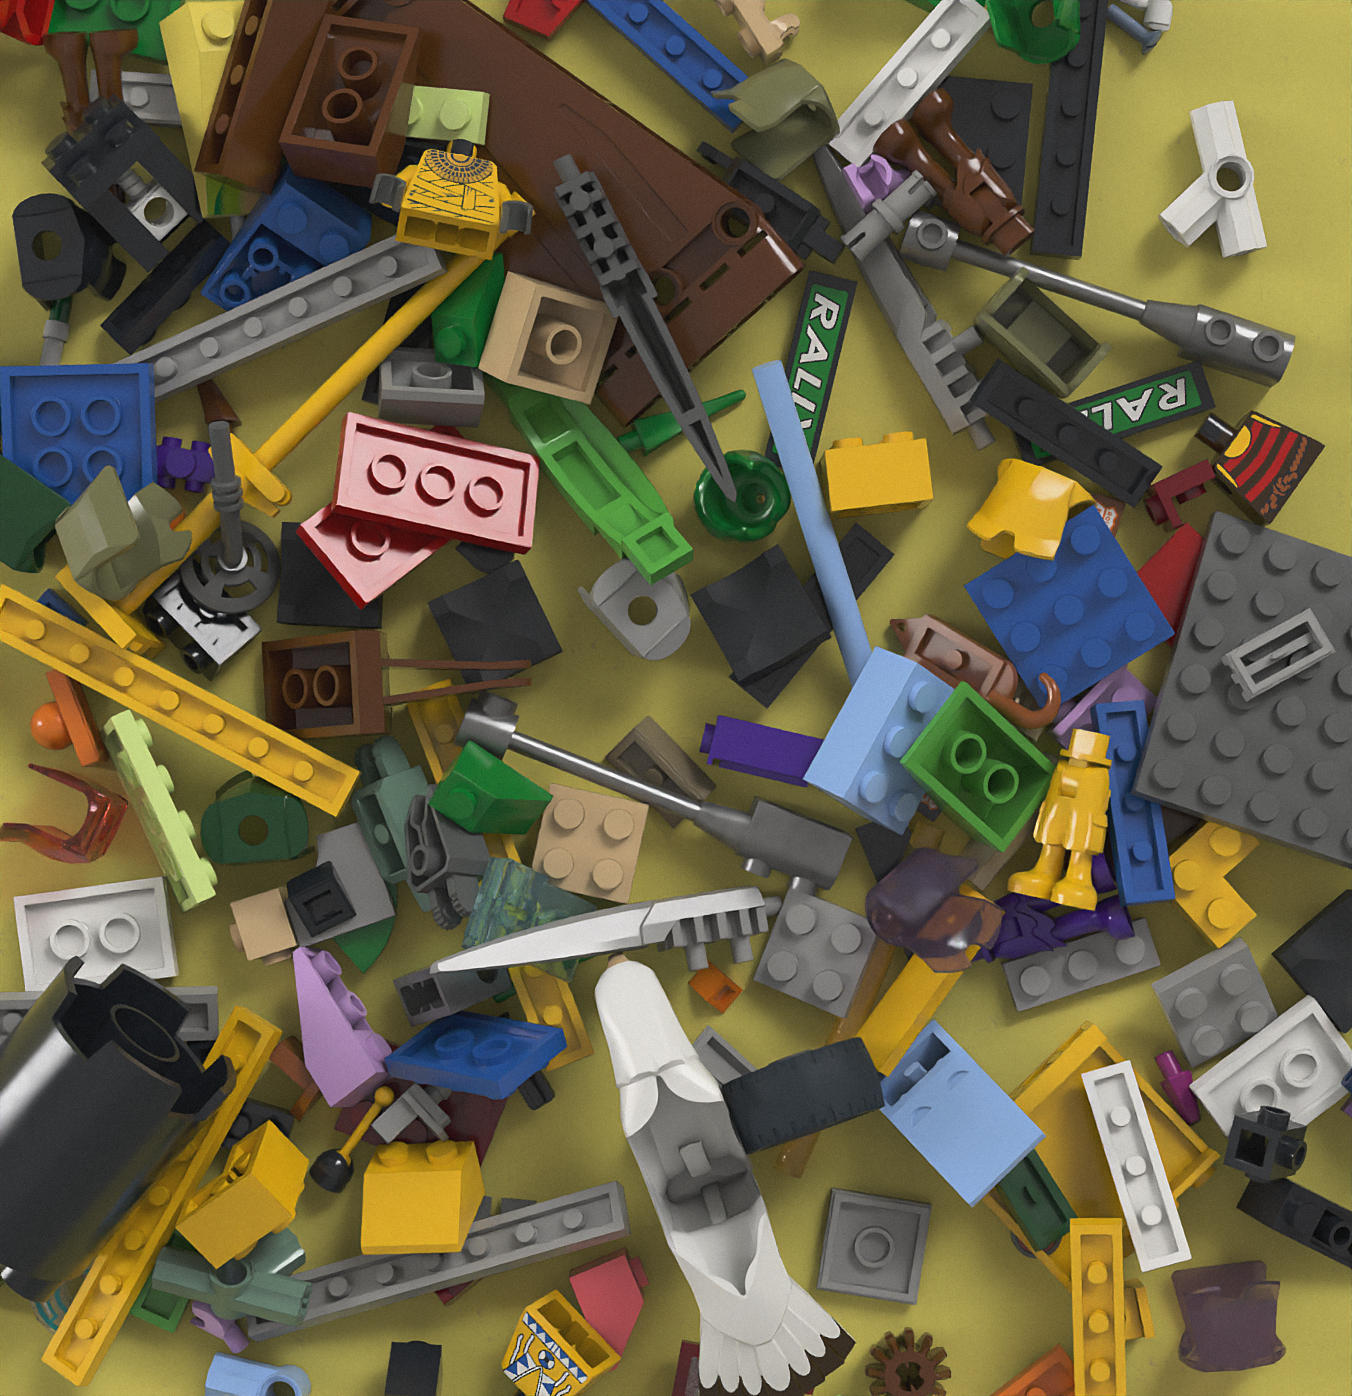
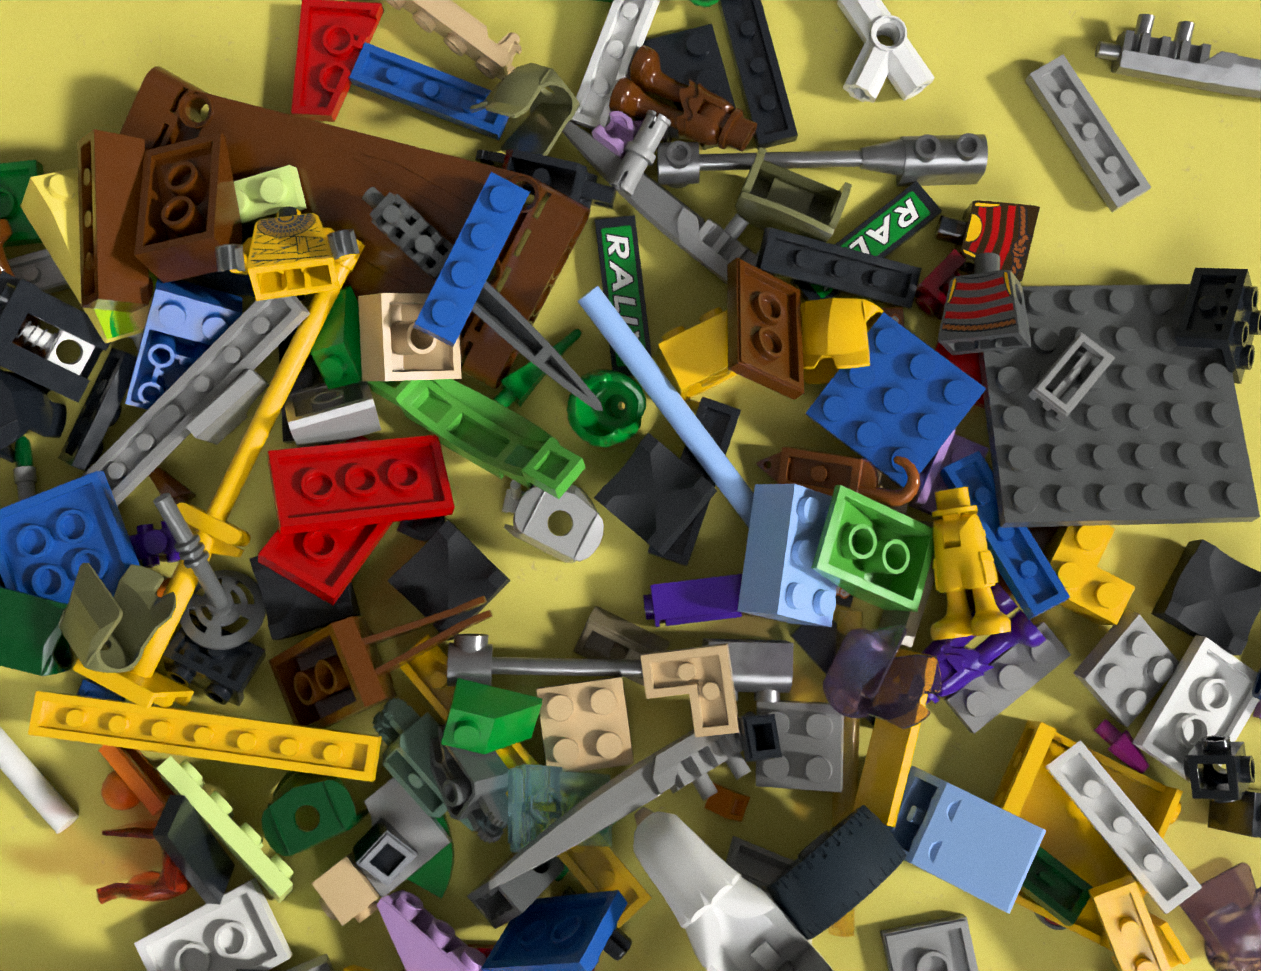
camera: 25 degrees left, 5 degrees down
none -> black tile [153,795,235,904]
none -> light grey tile [186,368,269,445]
none -> blue plate [413,172,530,347]
none -> white hand [502,480,525,513]
none -> tan plate [640,643,740,737]
none -> reddish brown tile [727,257,805,400]
none -> black slope [738,714,782,762]
none -> dark grey torso [938,253,1031,355]

